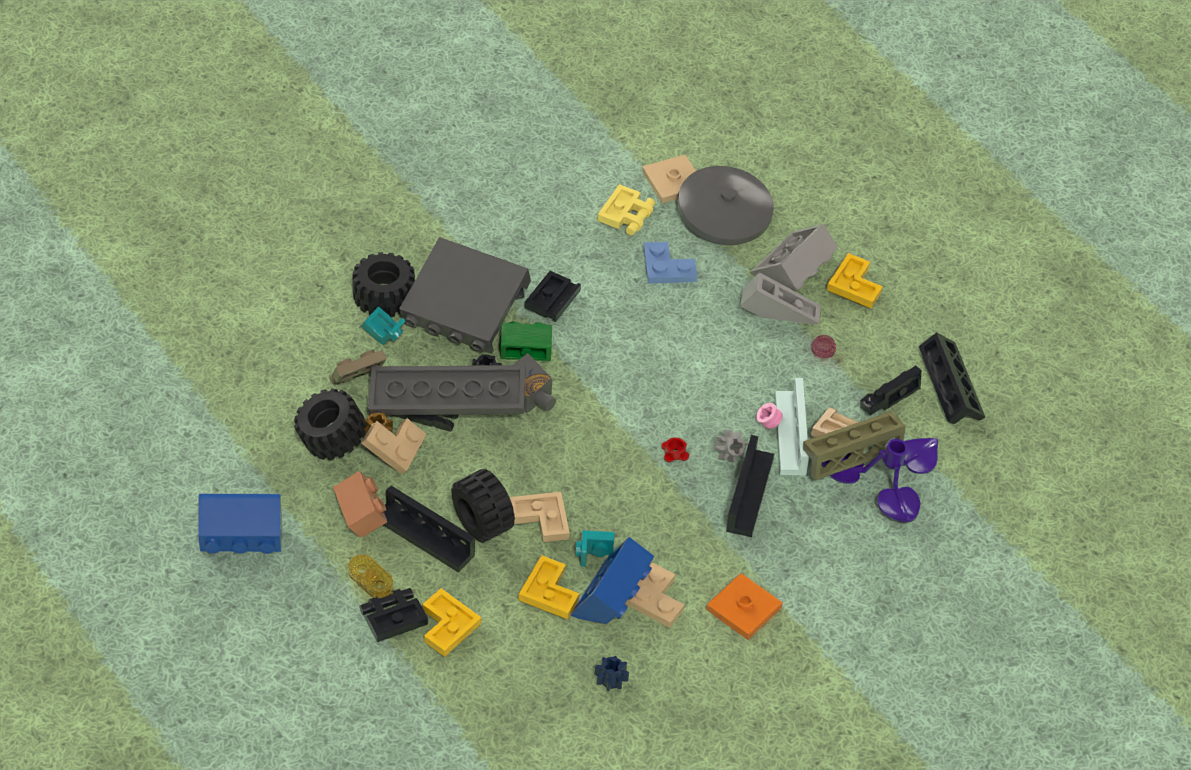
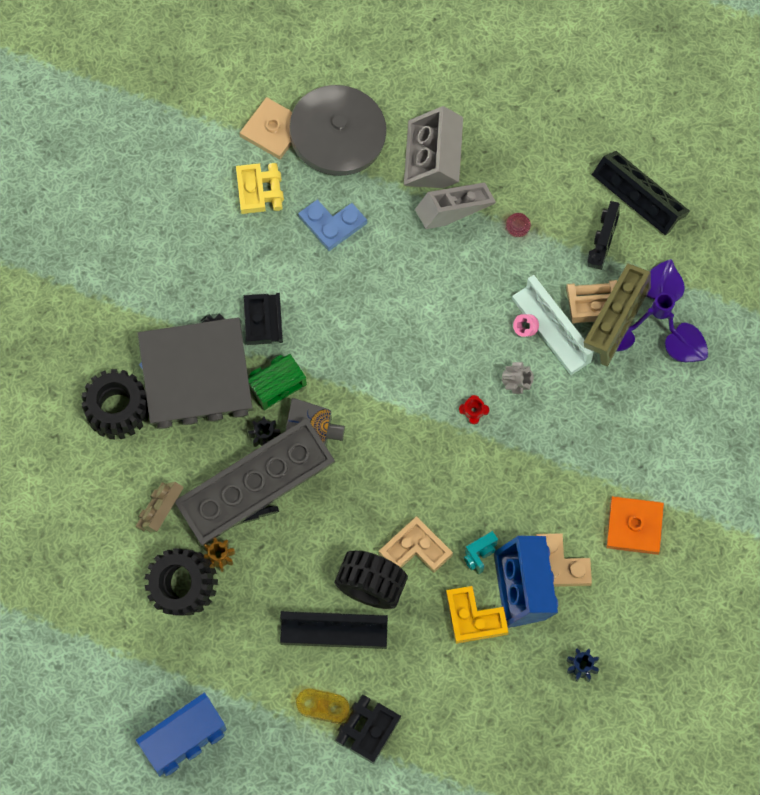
camera: 30 degrees left, 20 degrees up
nougat brick [333,471,387,537] -> none
teal bracket [361,306,405,345] -> none
tan plate [361,418,426,474] -> none
yellow plate [422,588,482,657] -> none
black fence [726,435,775,538] -> none
yellow plate [827,253,883,309] -> none

